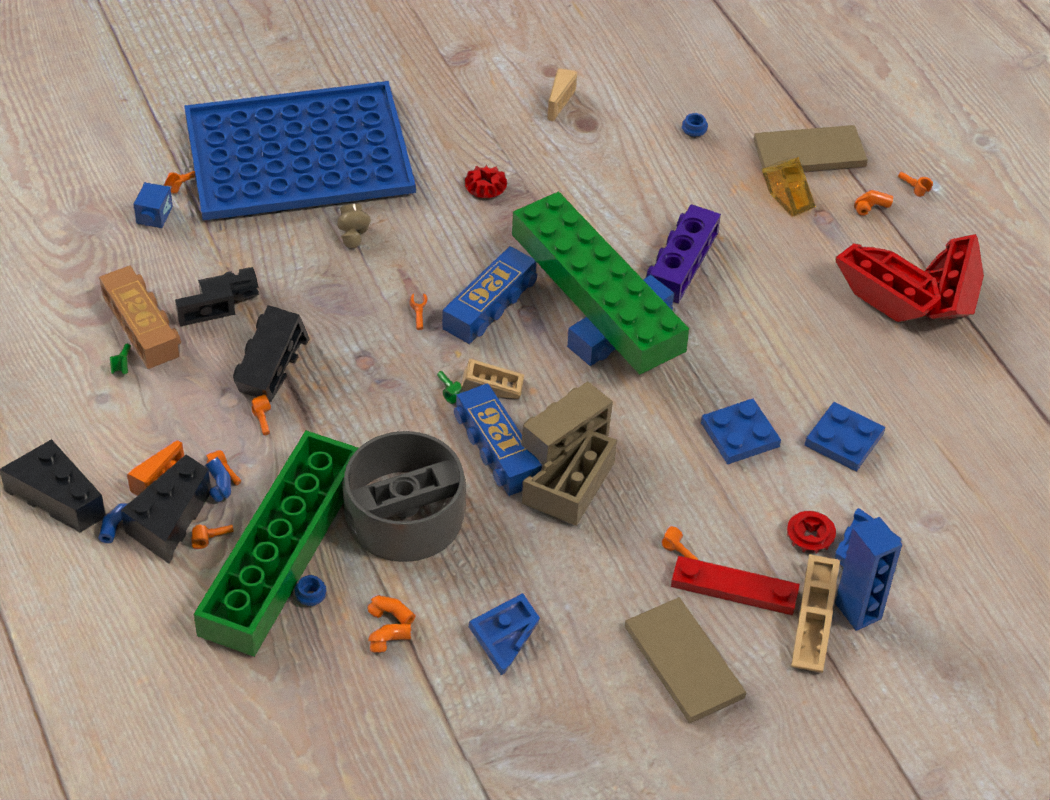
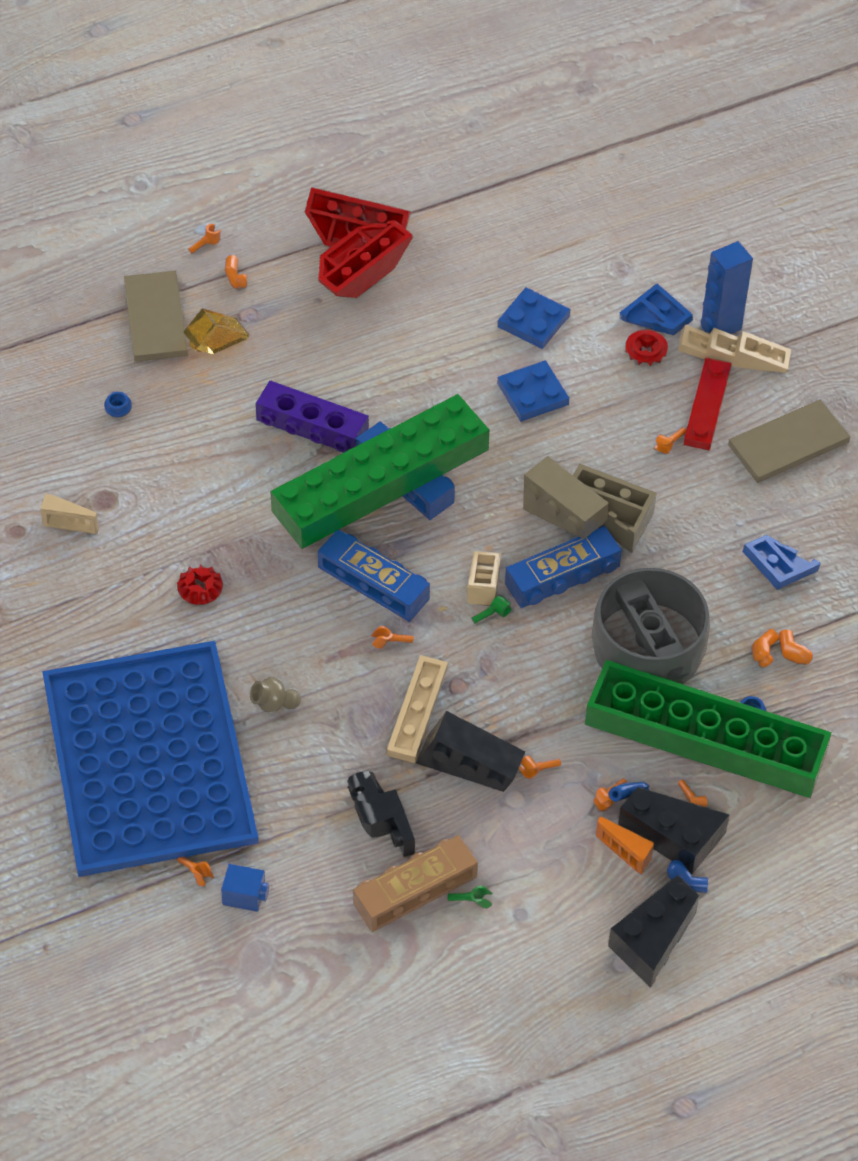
camera: 90 degrees left, 5 degrees up
none -> tan plate [387,655,448,763]

